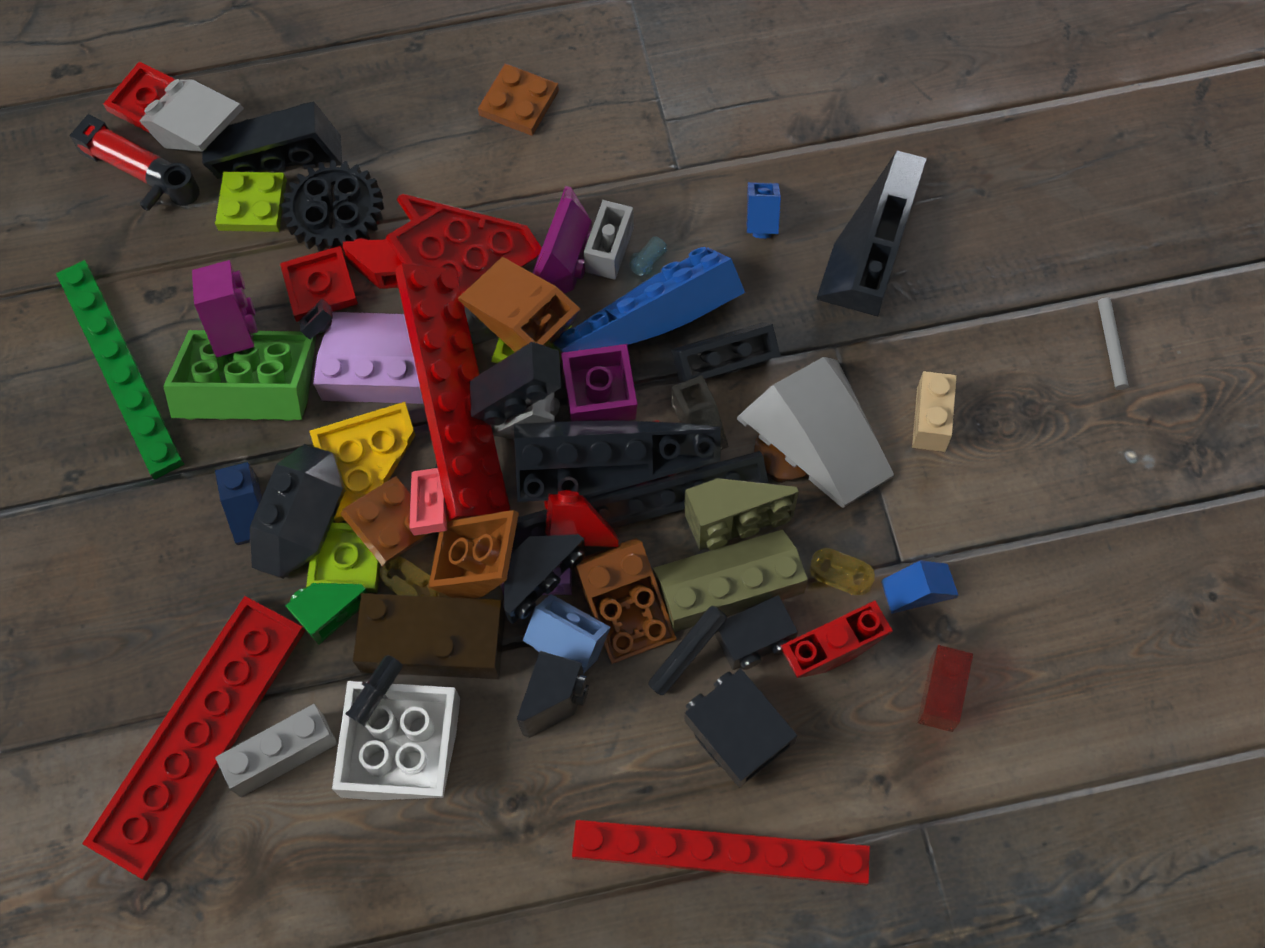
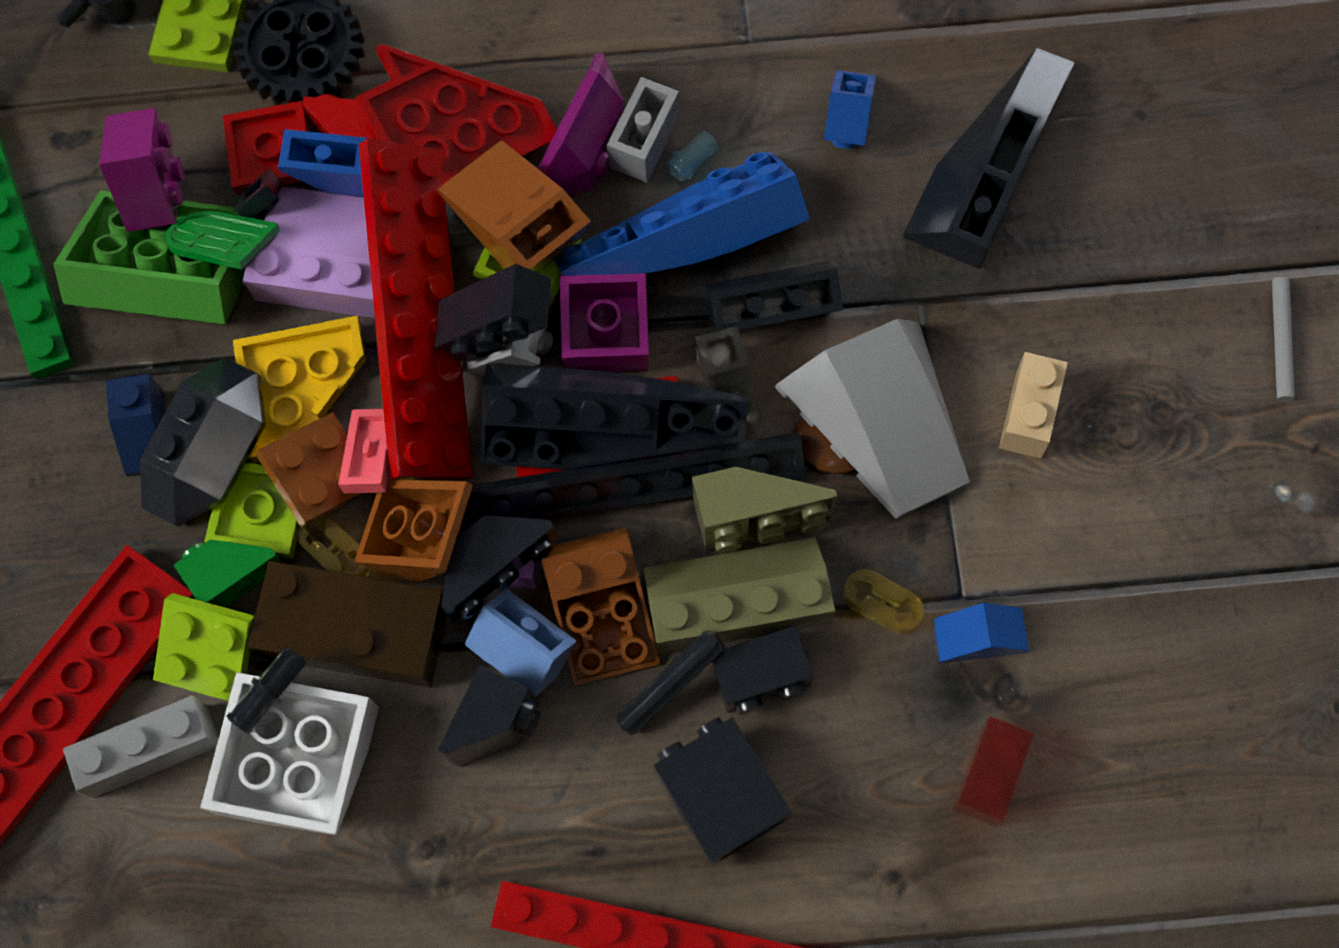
camera: 10 degrees right, 5 degrees up
red slope [545,490,619,547] -> none
red slope [781,600,893,678] -> none
none -> lime plate [153,593,255,701]
none -> green window [165,211,280,270]
none -> blue slope [278,129,367,197]

